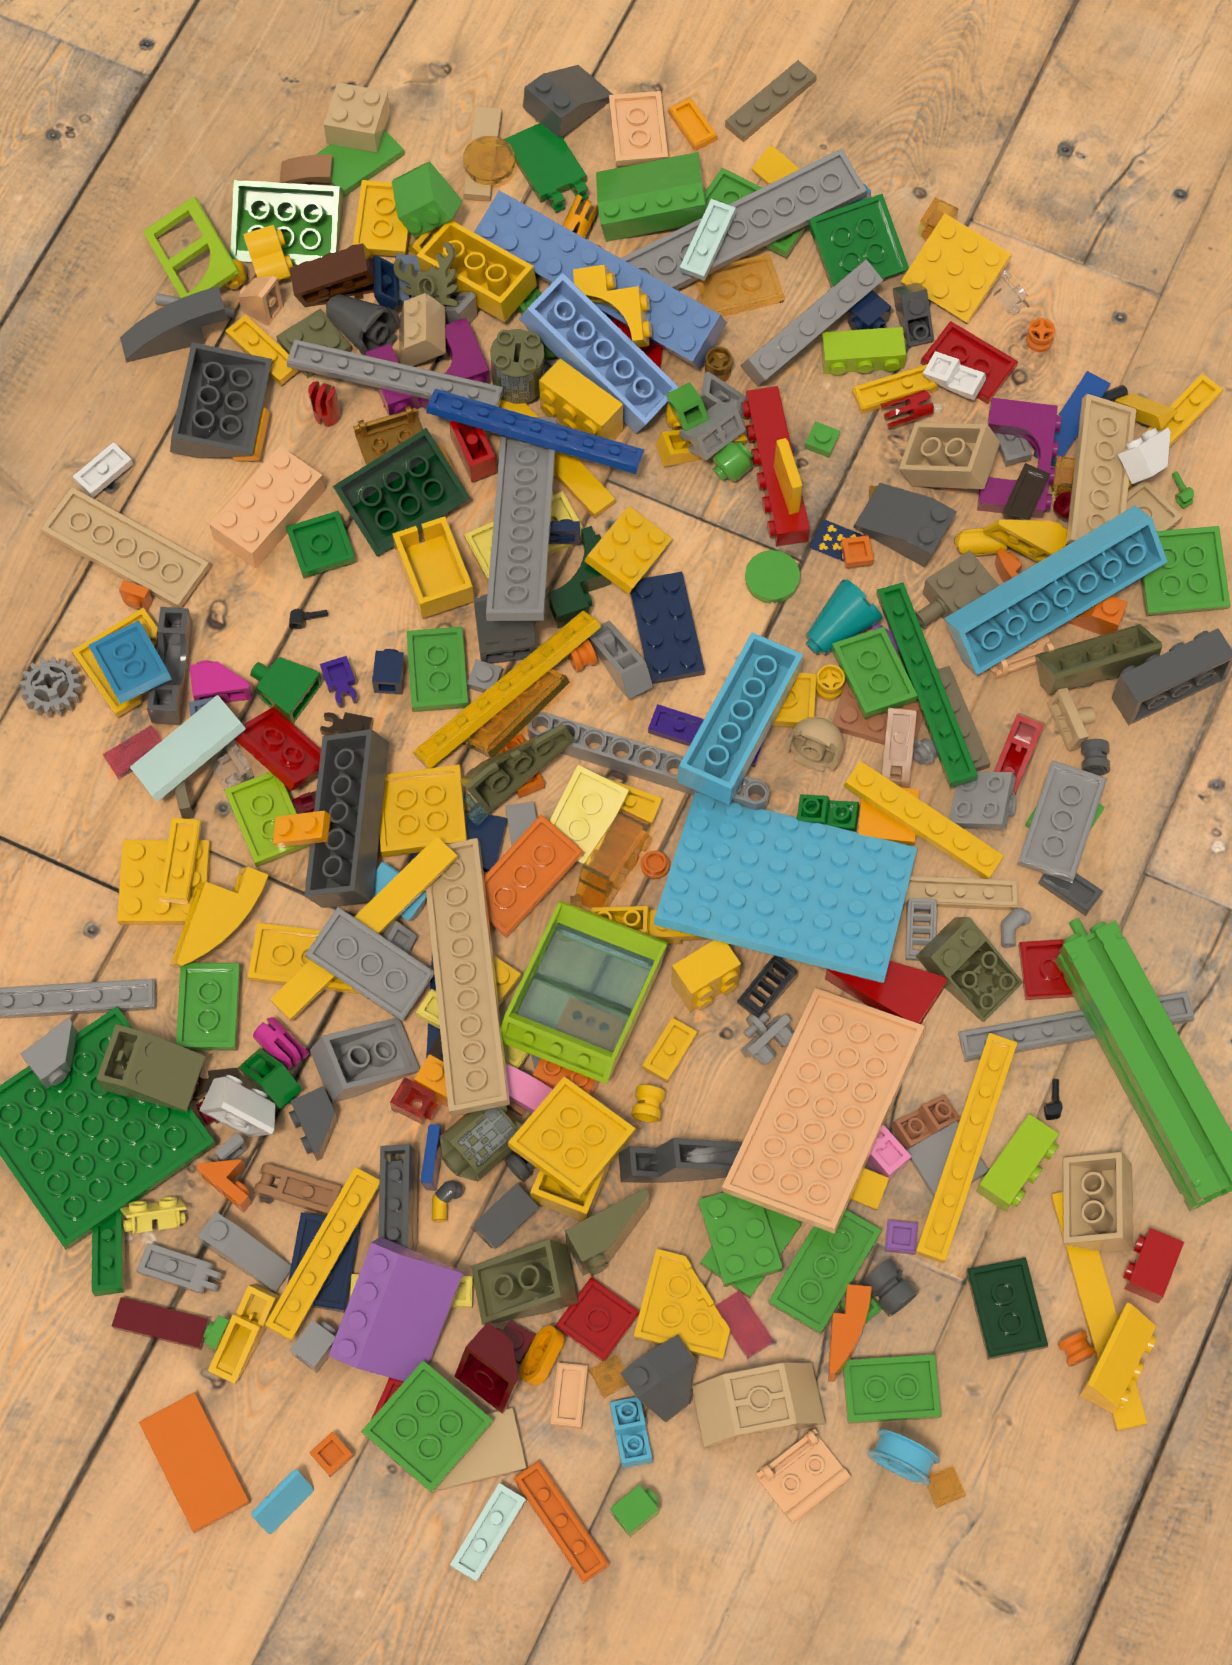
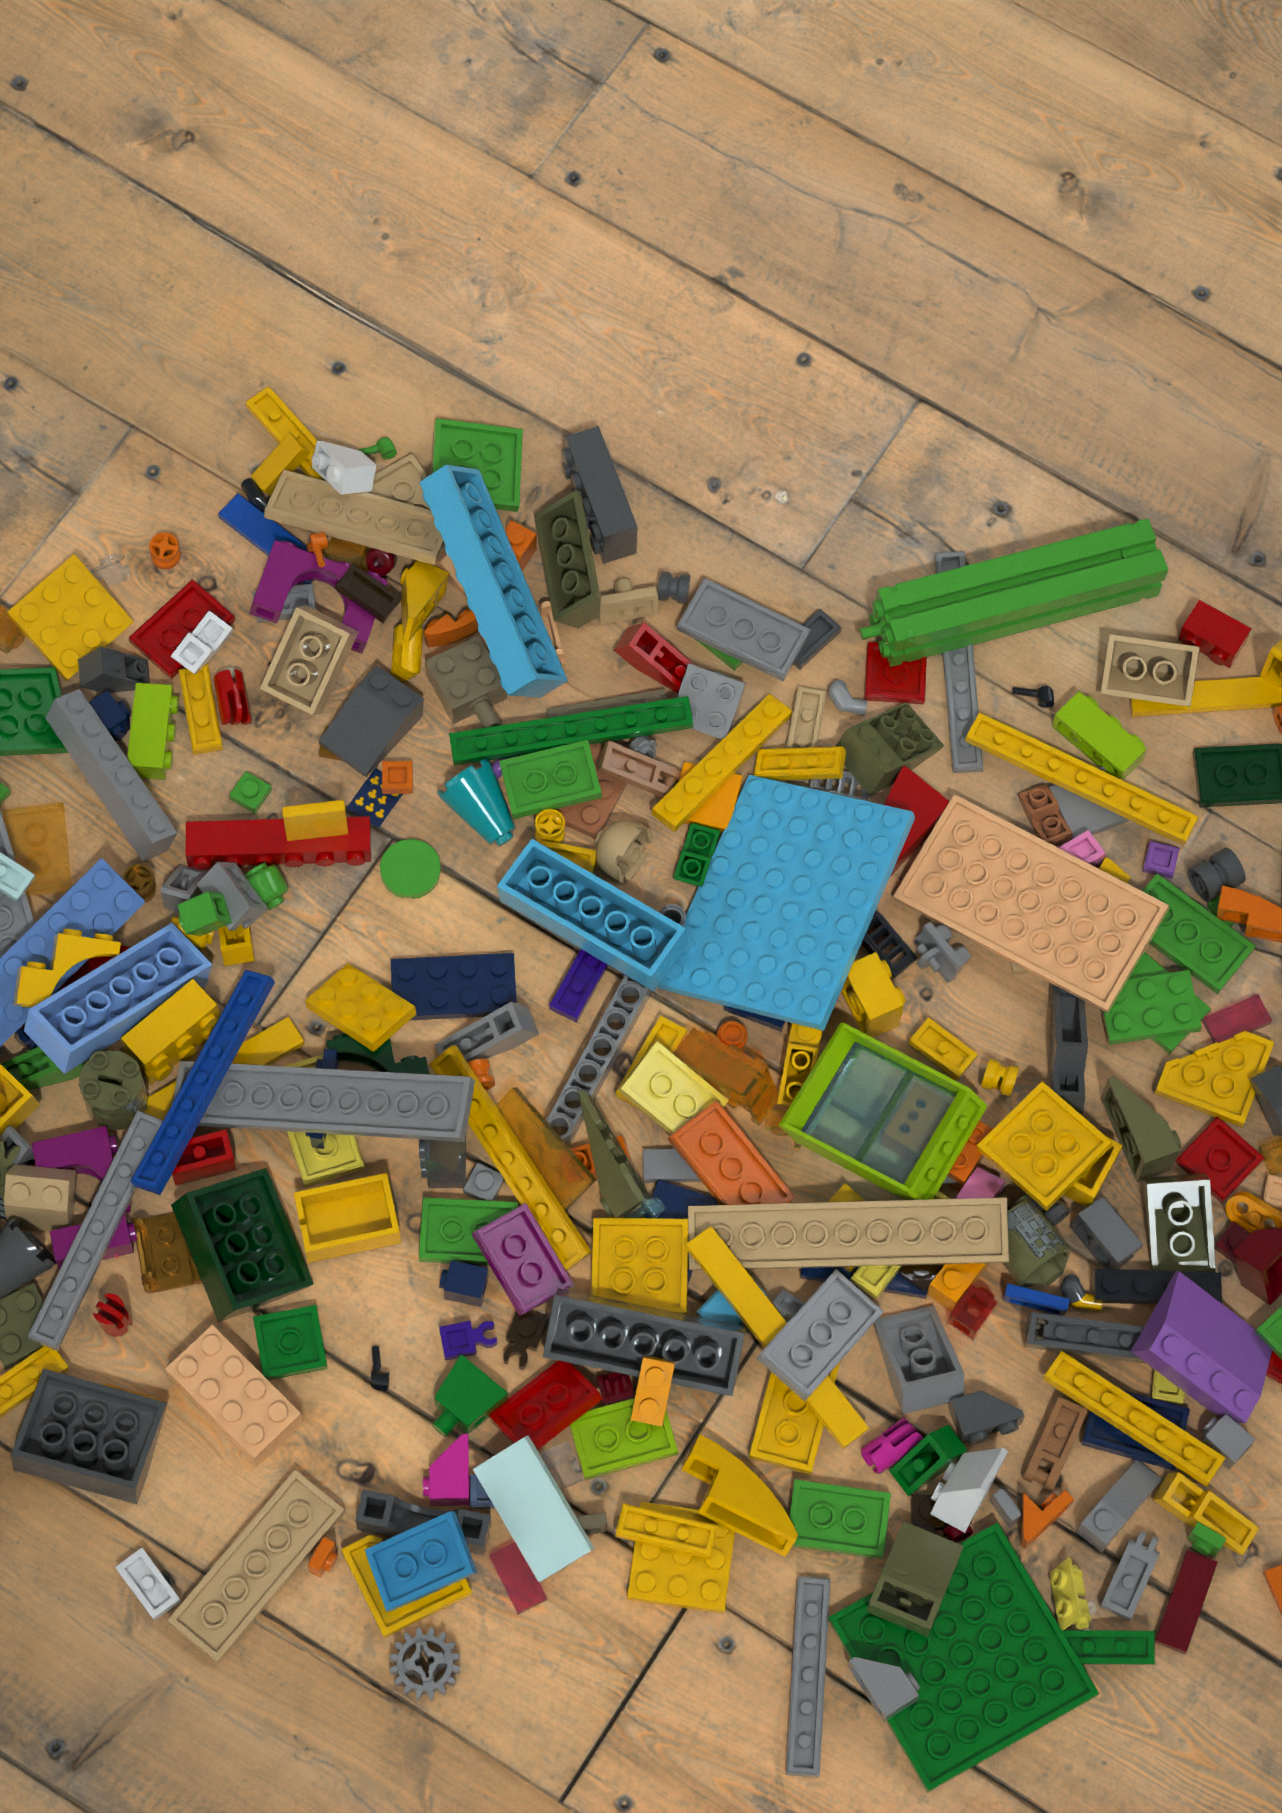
camera: 85 degrees left, 0 degrees up
none -> orange hand [307,532,328,567]
none -> magenta tile [471,1203,574,1316]
none -> yellow tile [754,746,846,780]
none -> black plate [1093,1268,1222,1305]

